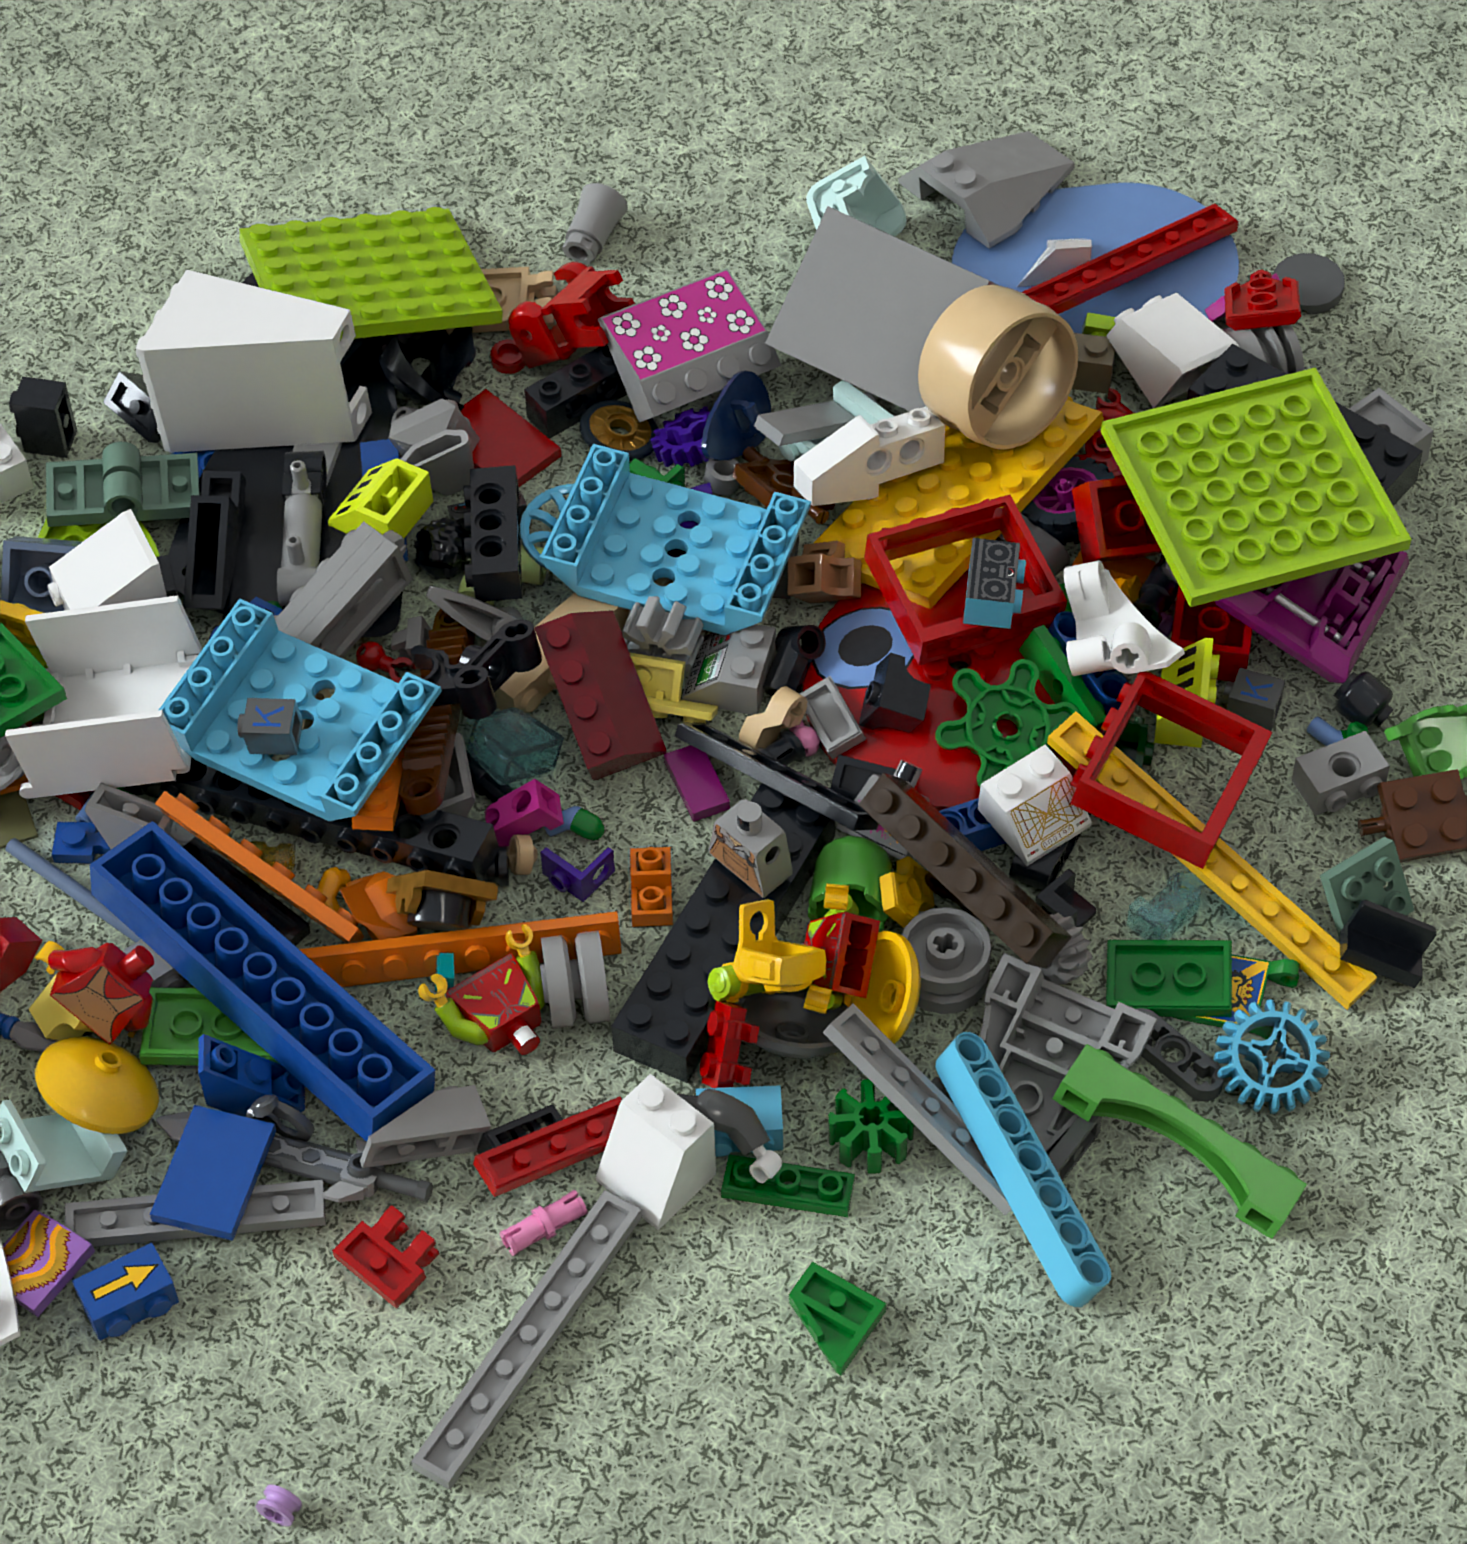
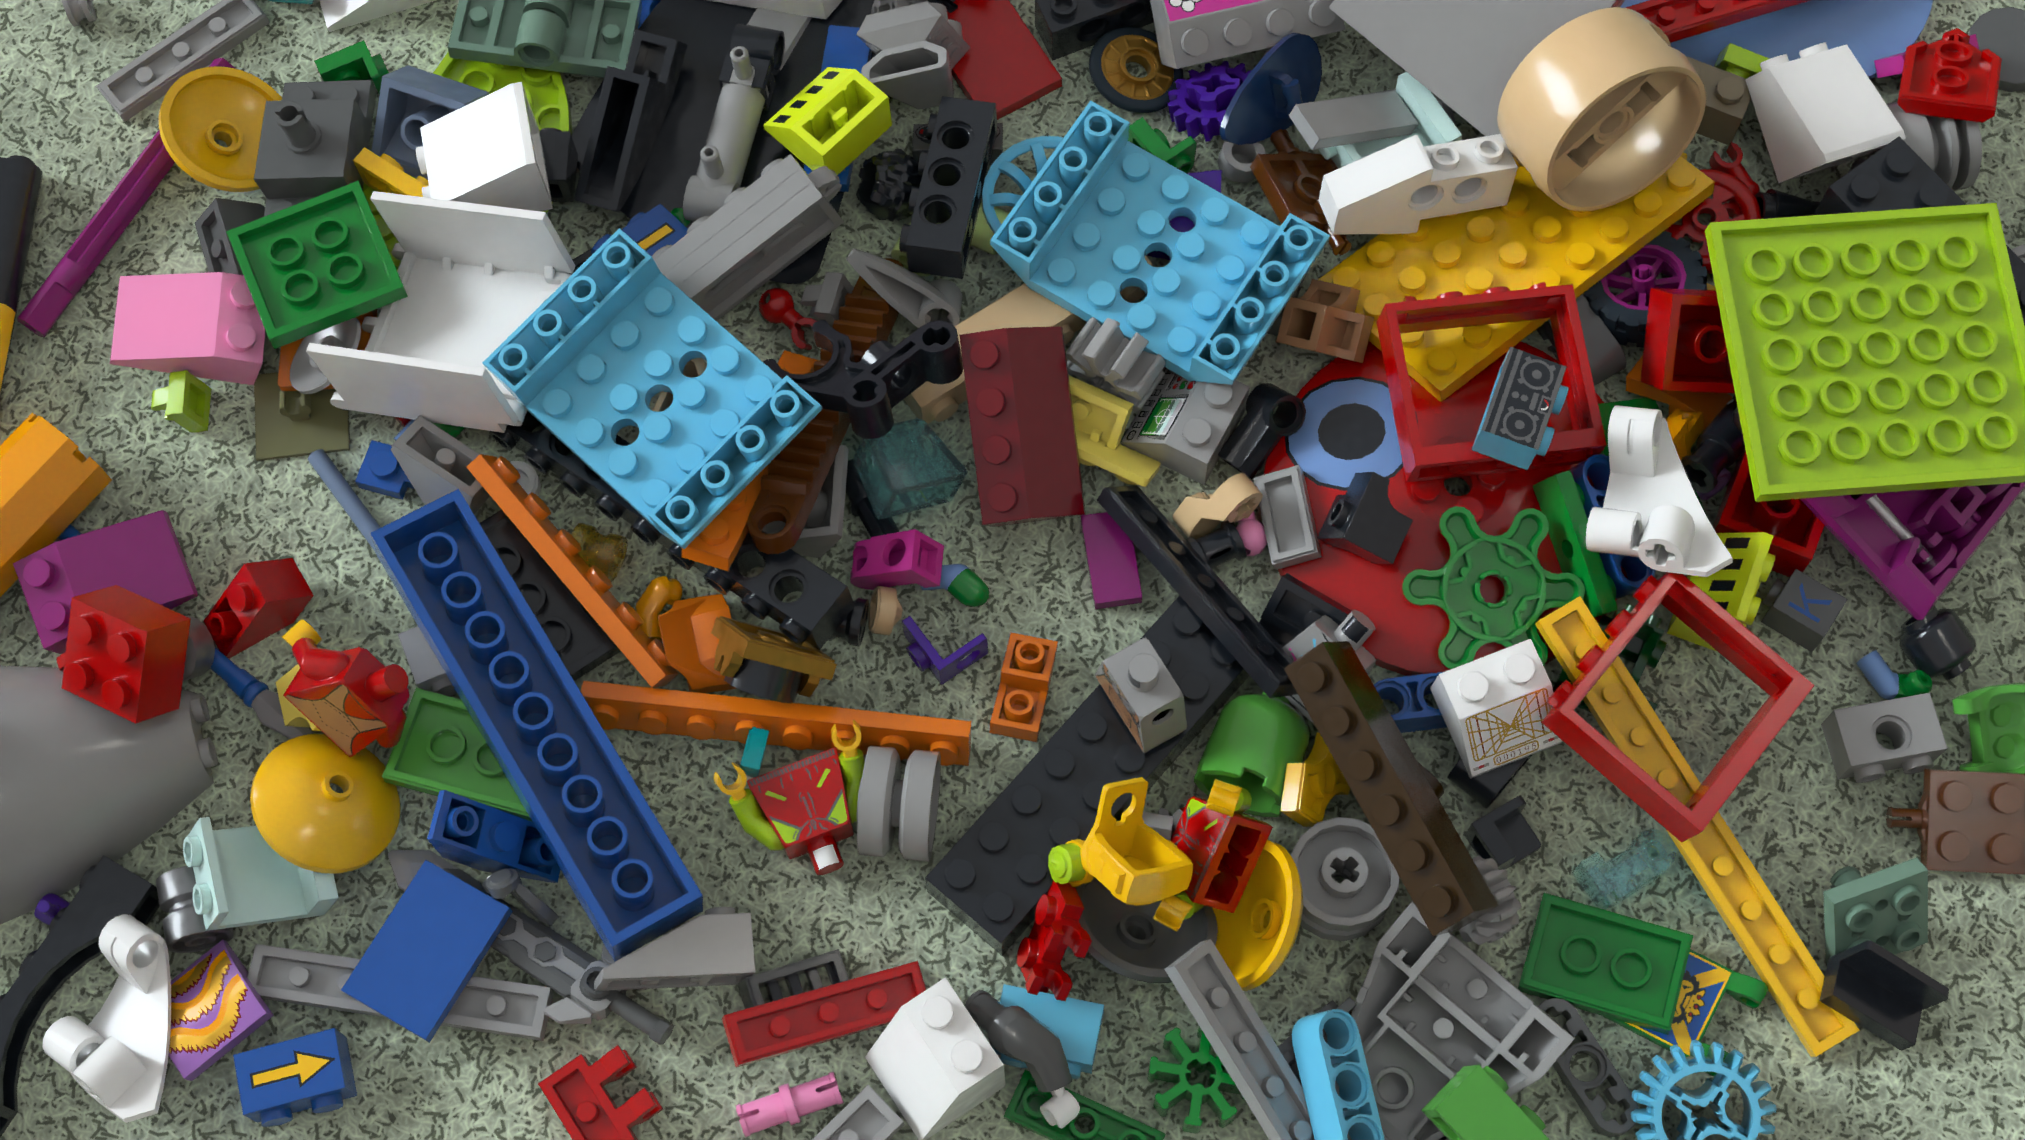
camera: 15 degrees right, 15 degrees up
dark grey brick [237,698,303,755] -> none

